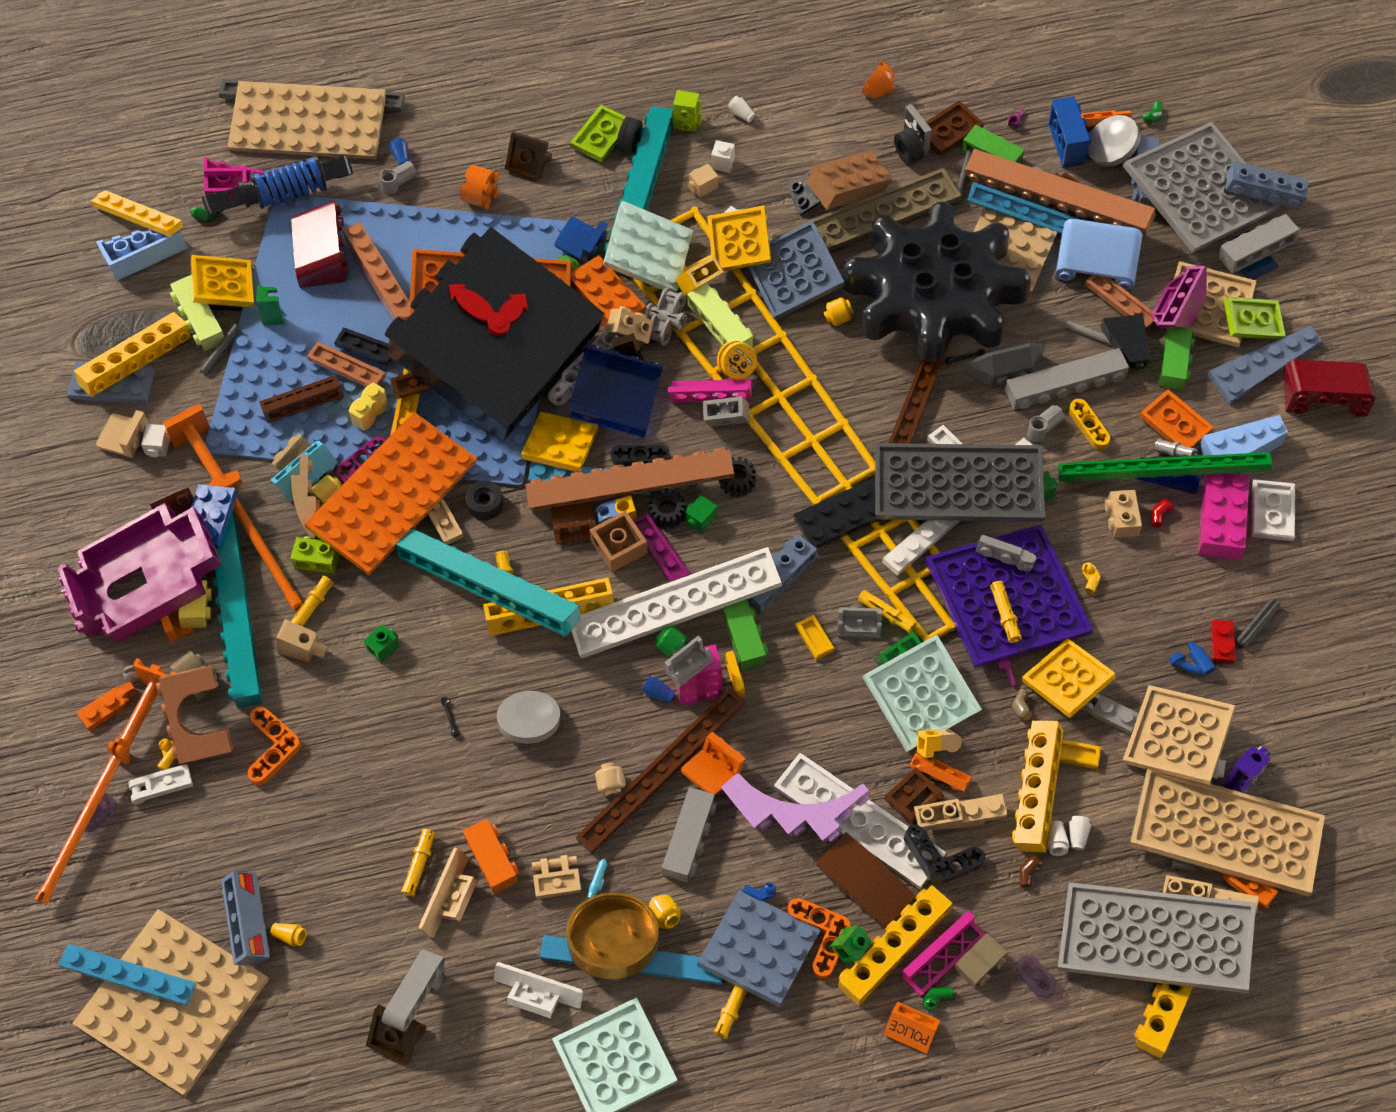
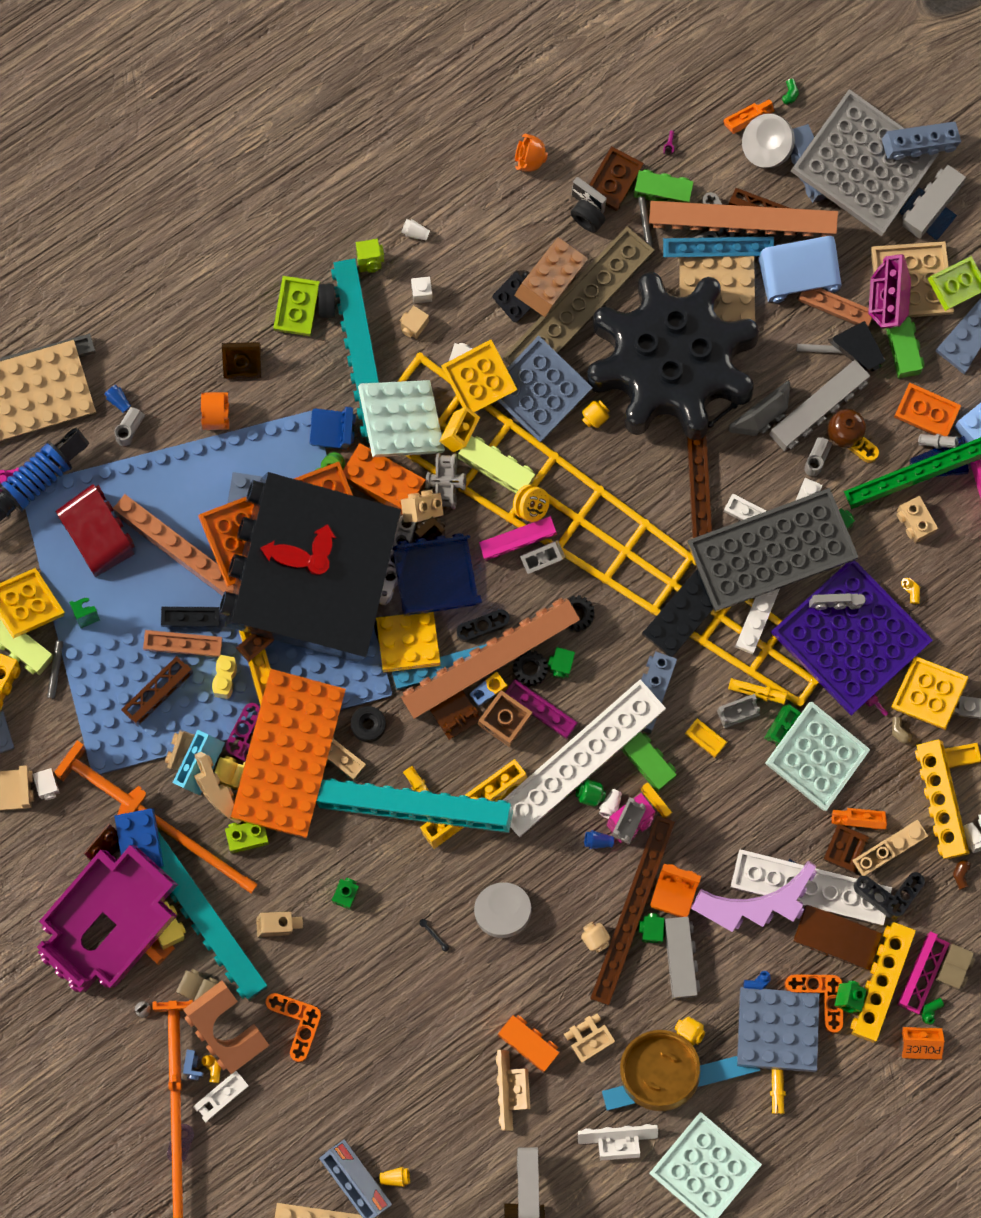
camera: 30 degrees left, 15 degrees up
orange hinge [76,682,137,731] -> none
yellow pin [291,576,334,626] -> none
yellow pin [401,829,436,897] -> none
medium azure piece [587,859,608,899] -> none
leg [917,728,962,758] -> none
yellow pin [990,581,1022,643] -> none
blue brick [1048,96,1091,168] -> none
red arm [1152,499,1174,527] -> none
none -> medium blue bracket [183,1049,204,1081]
none -> green brick [639,913,664,944]
none -> reddish brown cylinder [828,409,866,448]

